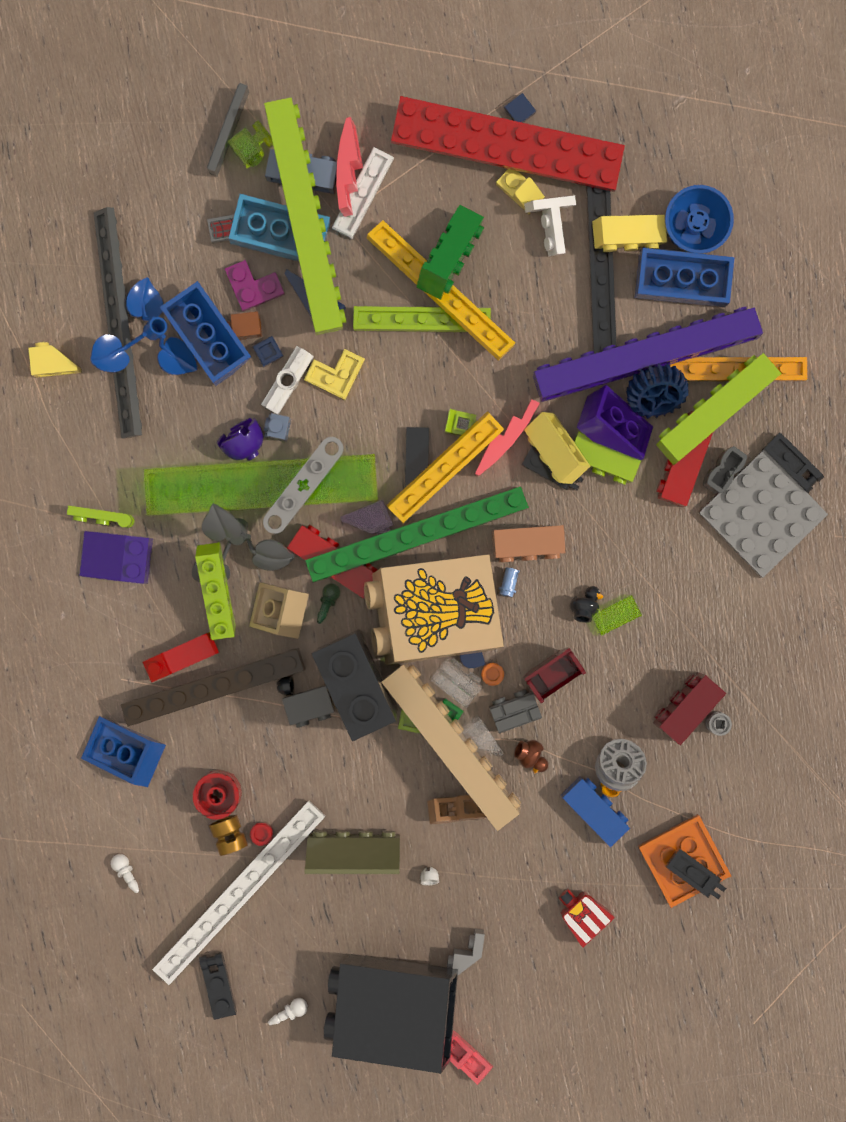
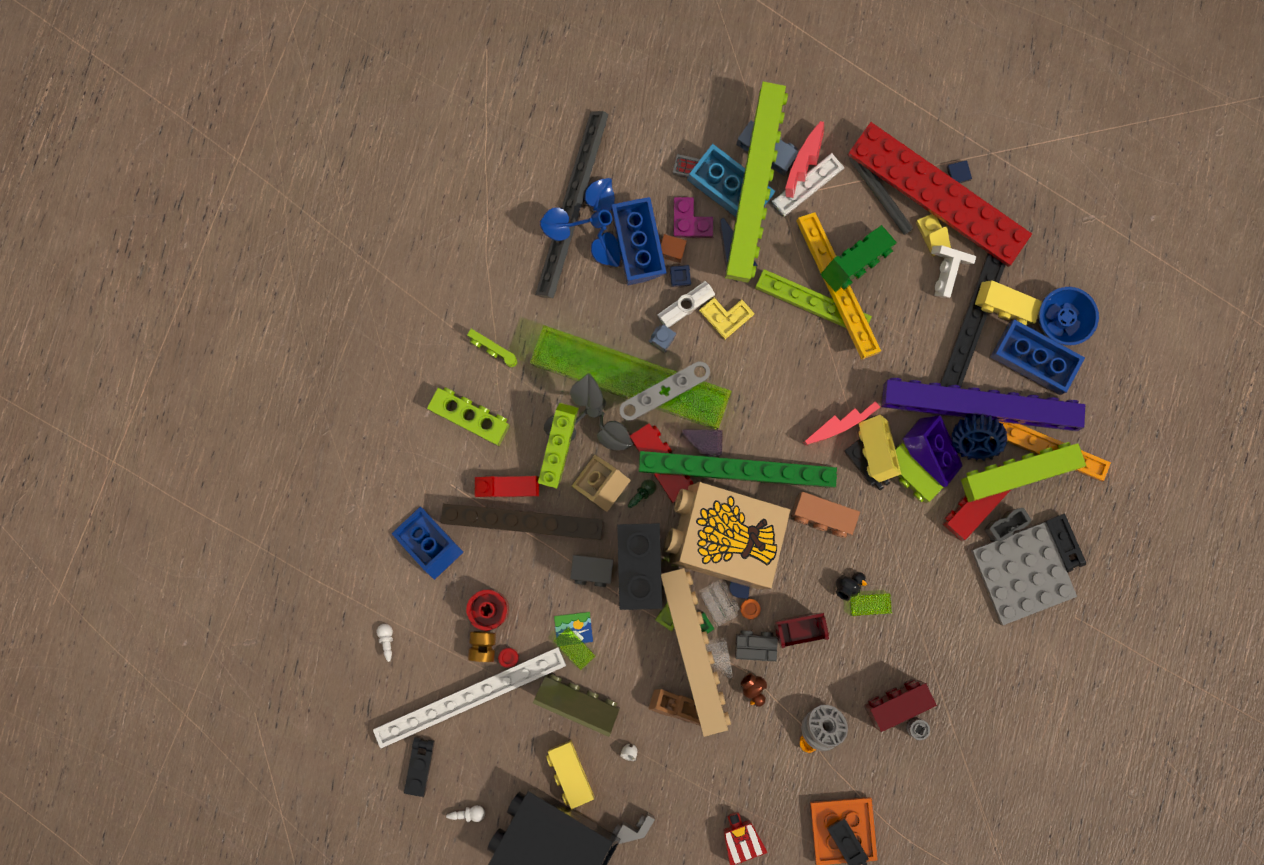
camera: 25 degrees right, 5 degrees down
light yellow slope [29,342,82,378] -> none
dark purple slope [79,531,153,584] -> none
dark grey tile [207,83,249,177] -> none
dark purple cylinder [217,418,264,461] -> none
clear neon green brick [227,120,273,169] -> none
black hinge [277,676,294,695] -> none
yellow plate [387,411,504,523] -> none
black tile [405,427,429,487] -> none
lime window [445,409,477,436] -> none
light blue pin [499,567,520,597] -> none
blue brick [561,776,630,848] -> none
none -> lime brick [427,387,510,446]
none -> light yellow brick [546,740,594,809]
none -> sticker [554,612,593,646]
none -> clear neon green tile [554,627,596,670]
none -> dark grey axle [849,157,913,235]

